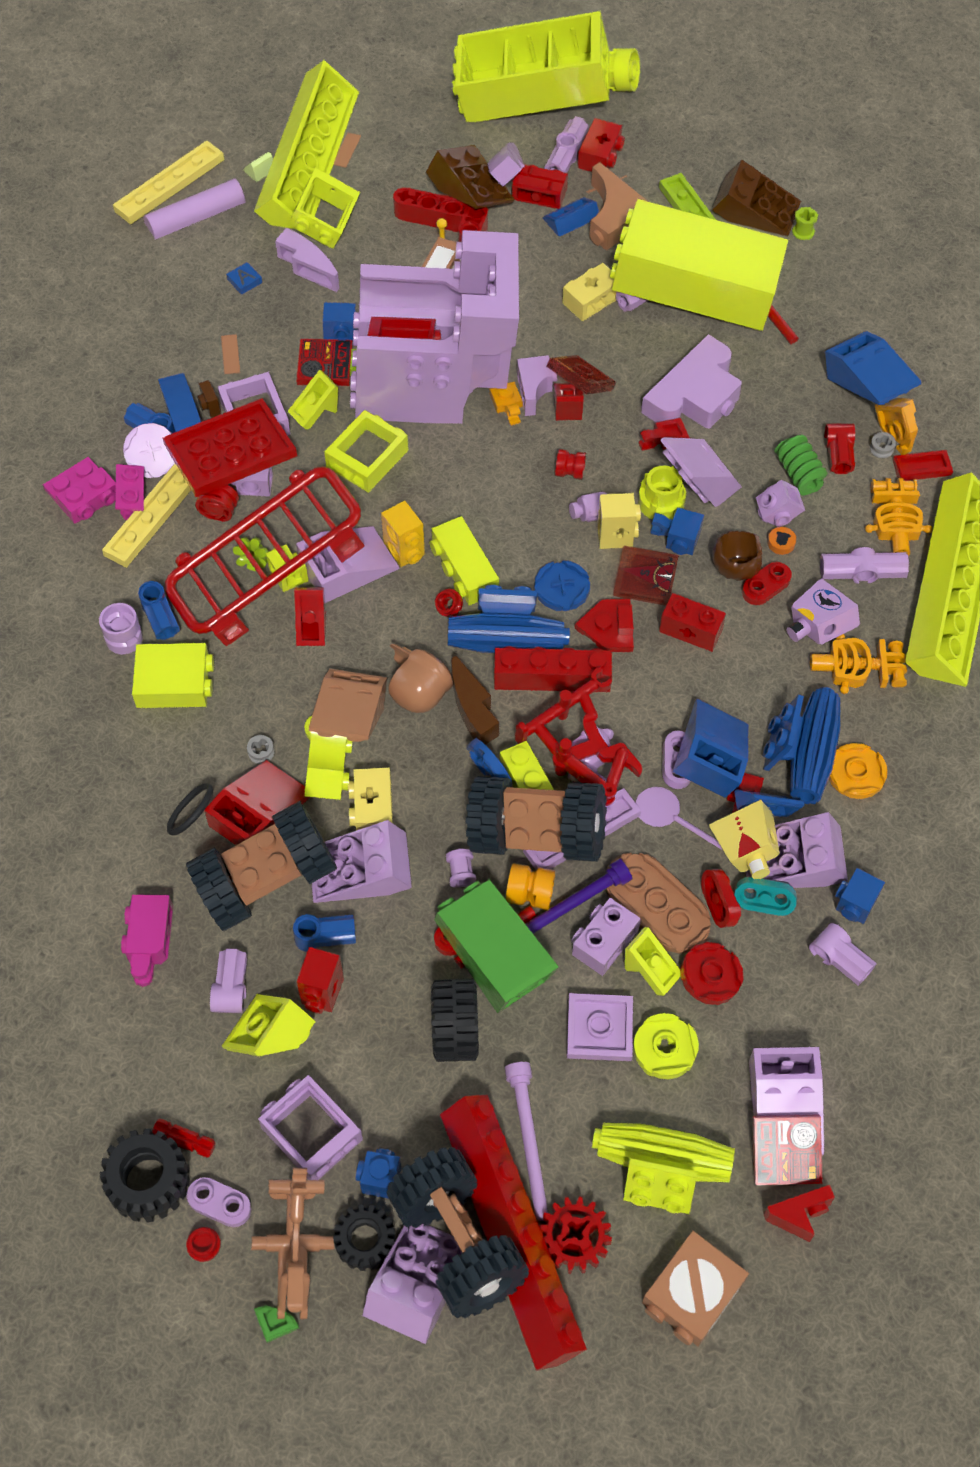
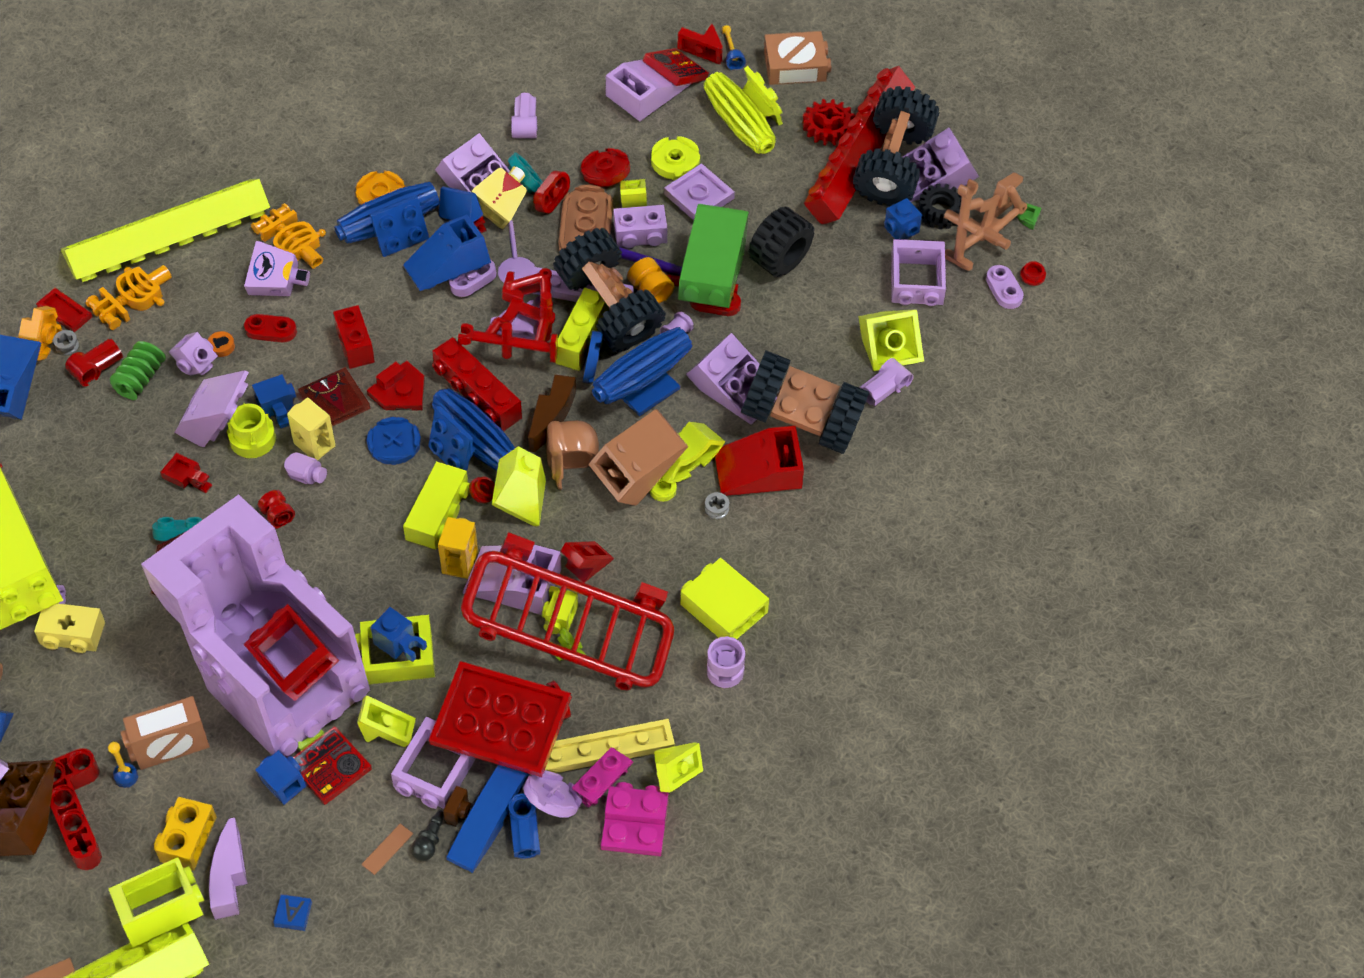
camera: 135 degrees left, 5 degrees down
black tyre [100,1129,190,1222] -> none
dark pink hinge [121,895,173,987] -> none
blue piece [138,581,180,640] -> none
red axle [152,1119,216,1158] -> none
black tyre [167,783,213,836] -> none
blue piece [293,914,356,951] -> none
red brick [296,947,344,1014] -> none
light yellow brick [348,767,393,831] -> none
lavender piece [505,1062,548,1222] -> none
lavender brick [641,334,742,429] -> none
reddish brown hair [713,531,762,581] -> none
lavender piece [820,547,909,583] -> none
blue brick [835,868,885,924] -> none
none -> teal plate [152,517,202,541]
none -> yellow brick [154,797,217,871]
none -> blue brick [370,607,427,662]
none -> pearl dark grey bar [411,810,444,861]
none -> neon yellow slope [492,446,546,527]
none -> blue plate [592,327,692,416]
none -> neon yellow slope [654,743,703,793]
none -> blue hinge [722,25,746,70]

